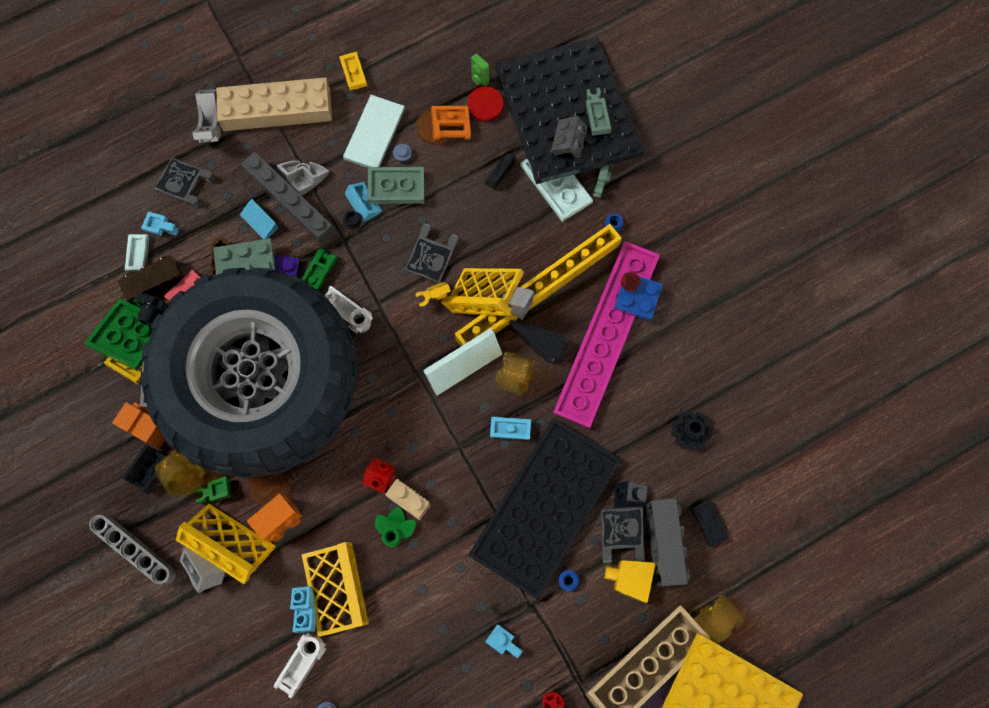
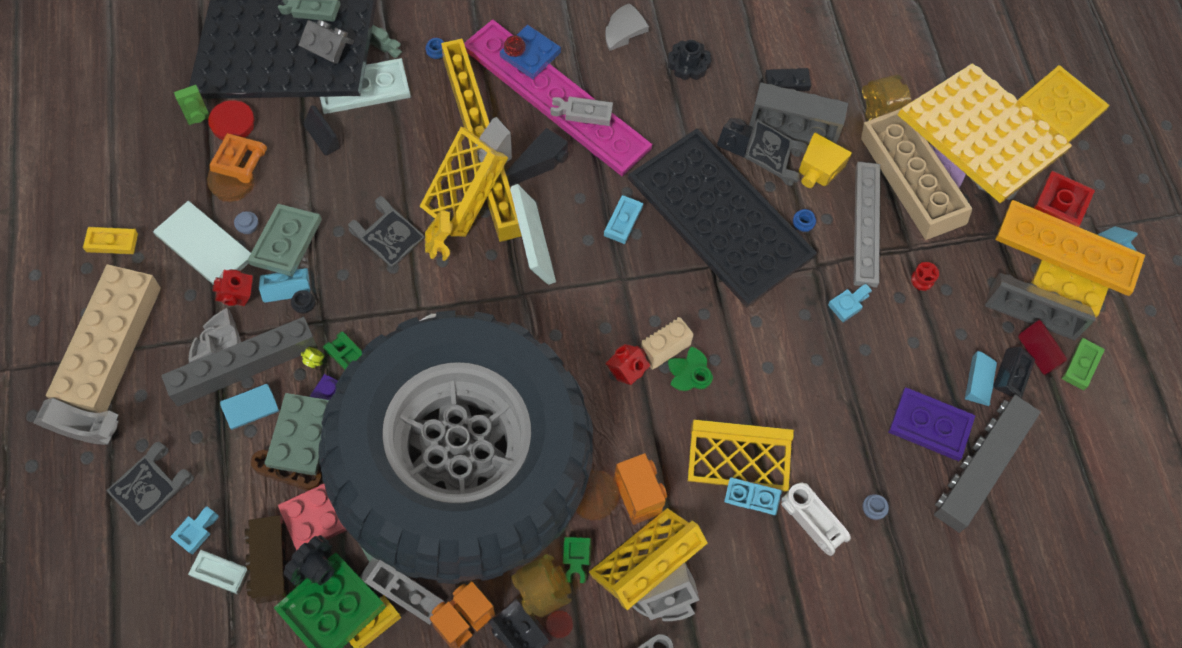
camera: 75 degrees left, 10 degrees down
clear yellow brick [495,352,535,397] -> none
none -> red brick [213,269,253,306]
none -> neon yellow plate [301,347,325,368]
none -> clear red plate [546,611,573,638]
none -> light grey plate [551,97,613,126]
none -> light grey brick [605,4,649,51]
none -> light grey plate [854,162,880,288]

